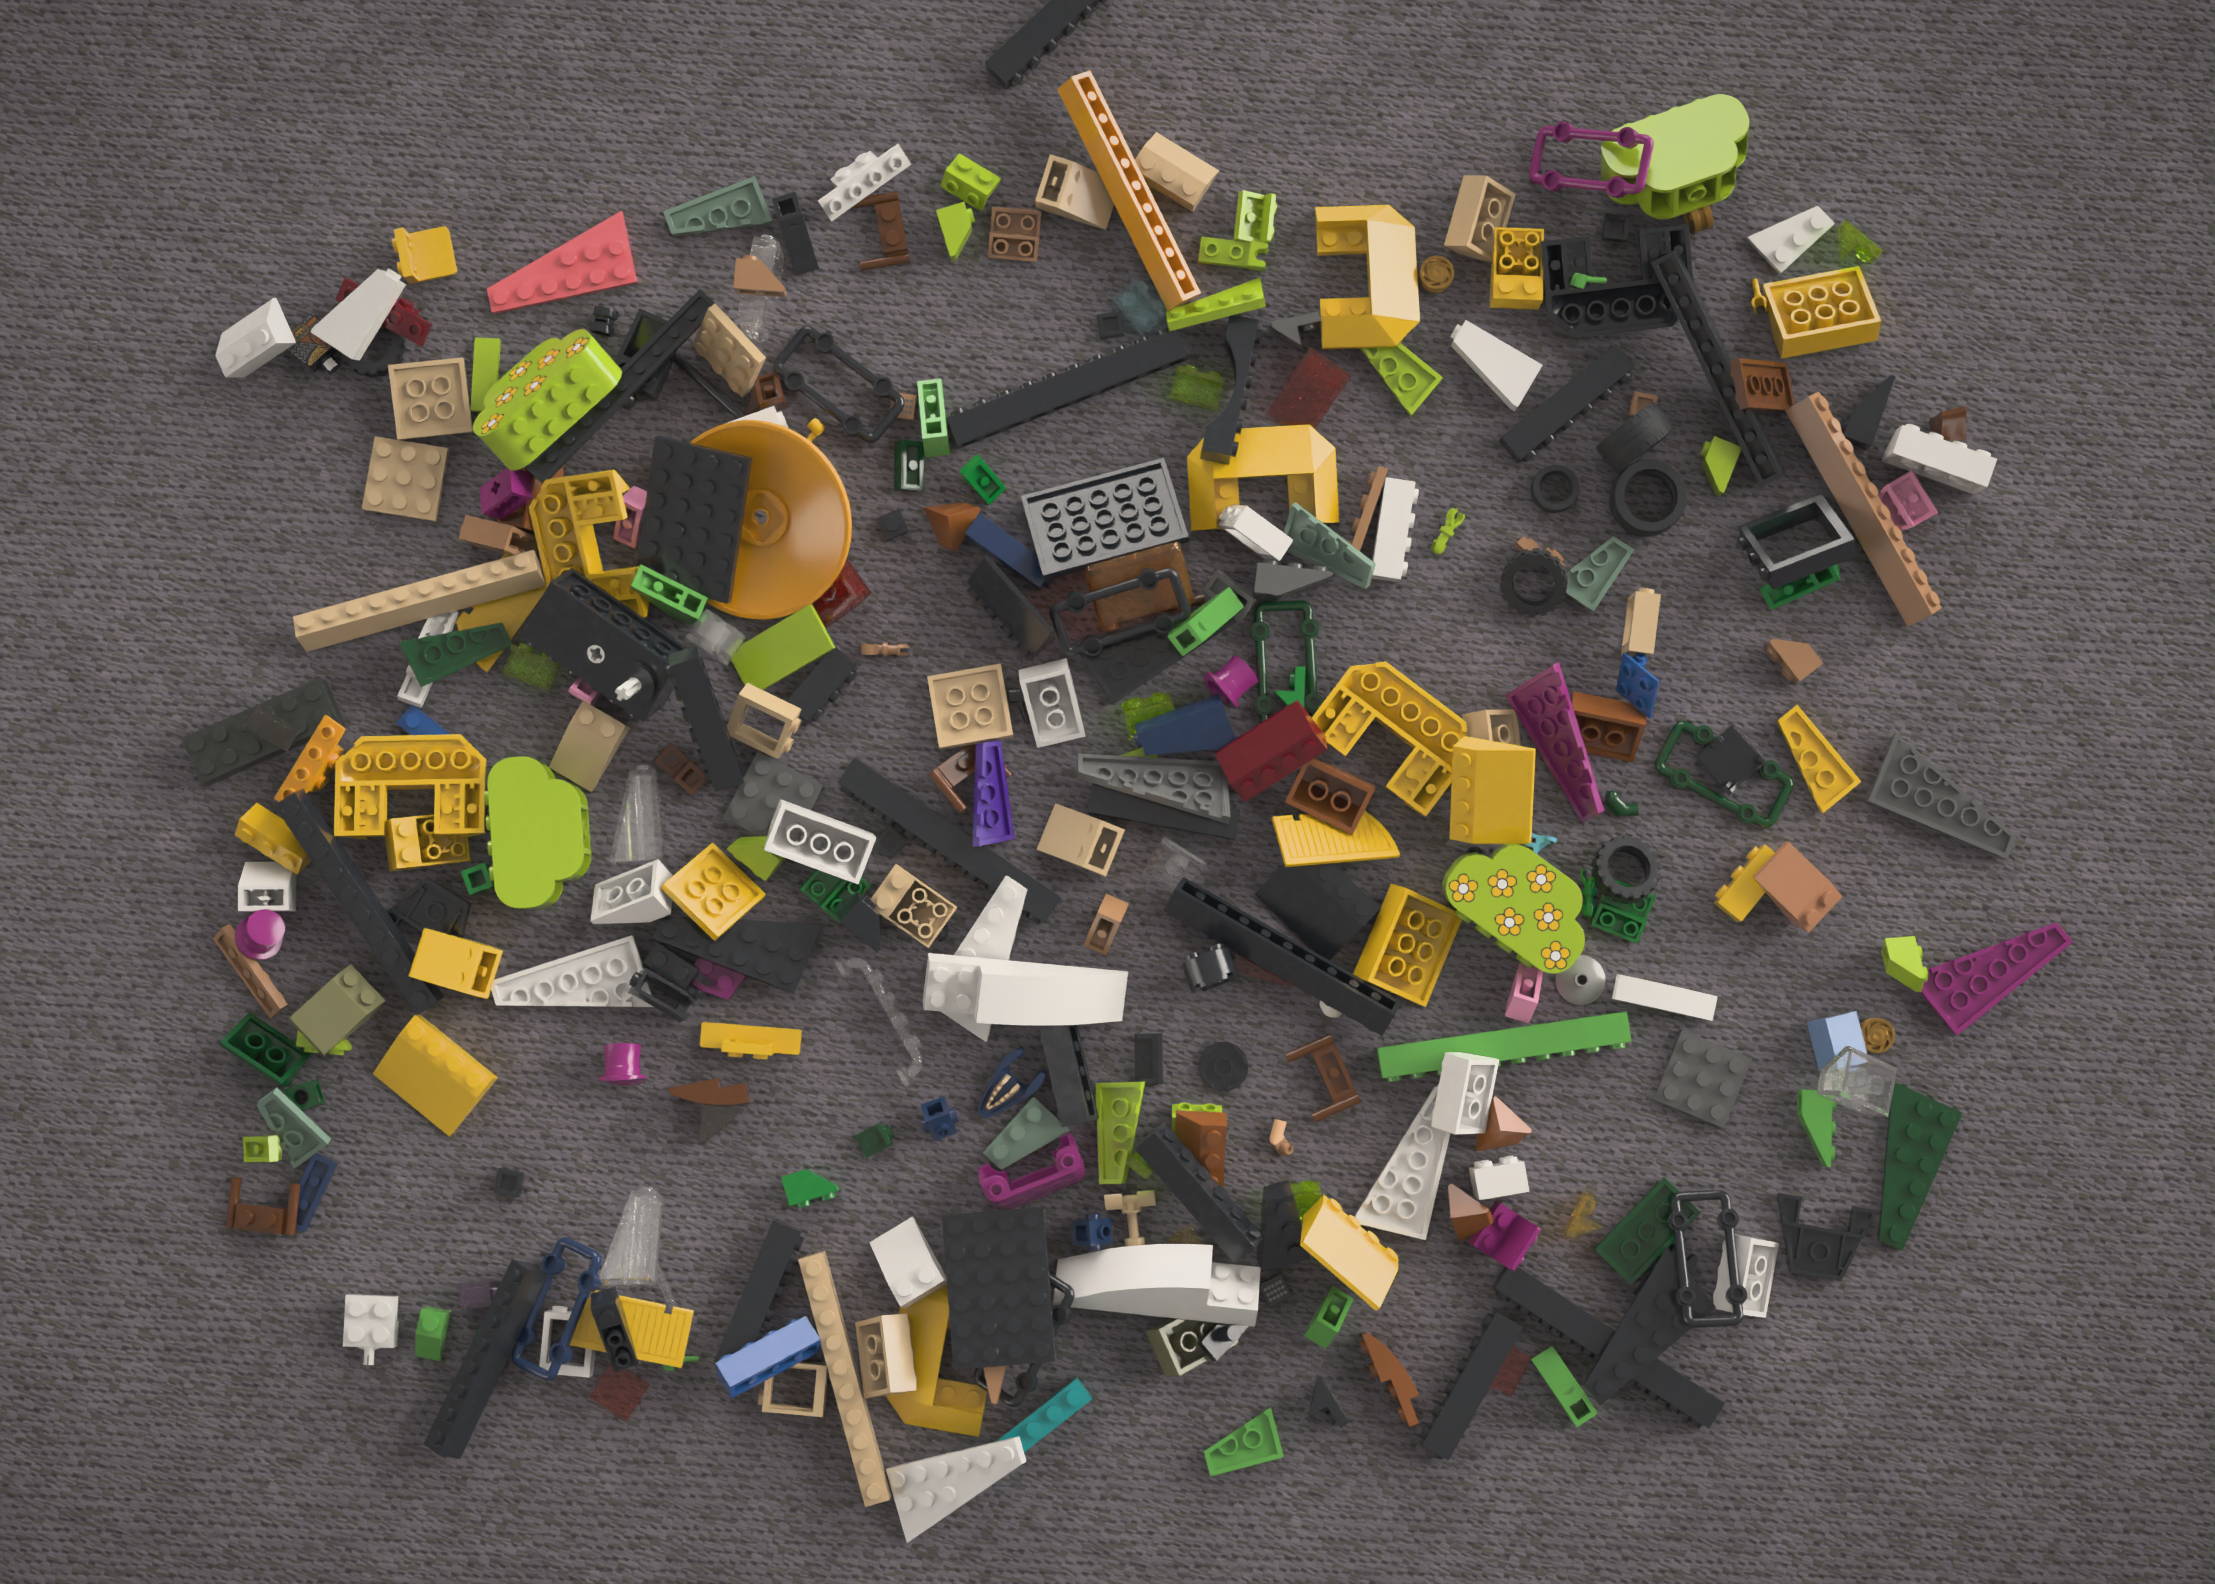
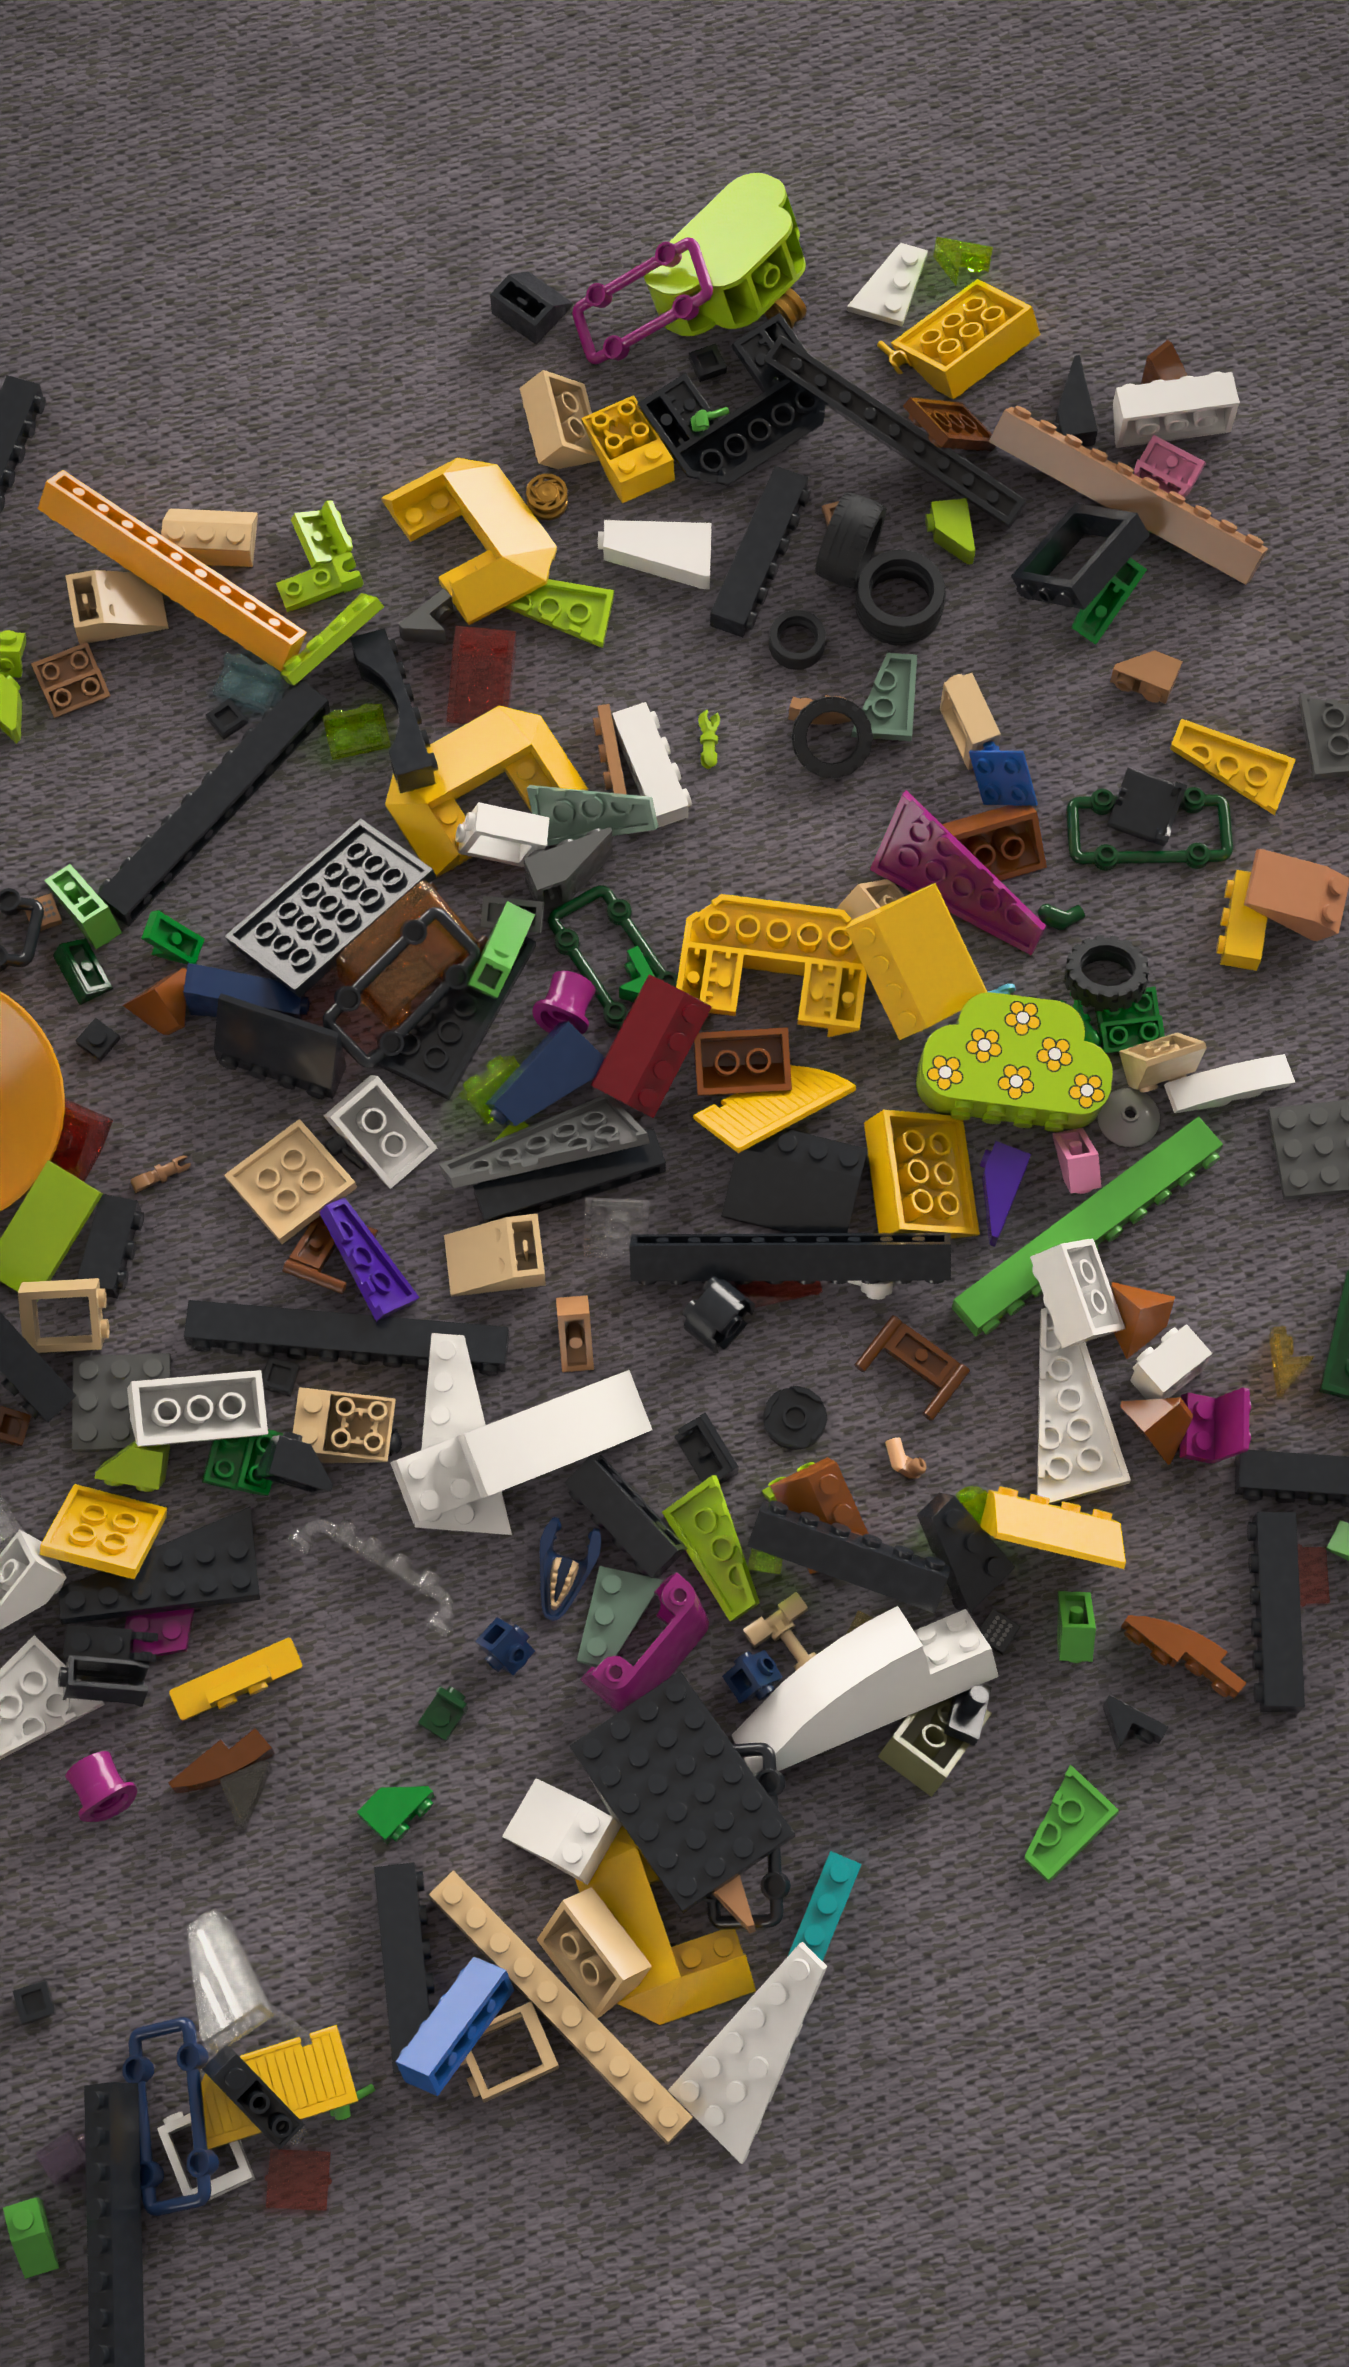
camera: 30 degrees left, 15 degrees down
none -> black slope [490,271,573,345]
none -> dark purple slope [980,1141,1031,1247]
none -> tan slope [1119,1033,1206,1093]

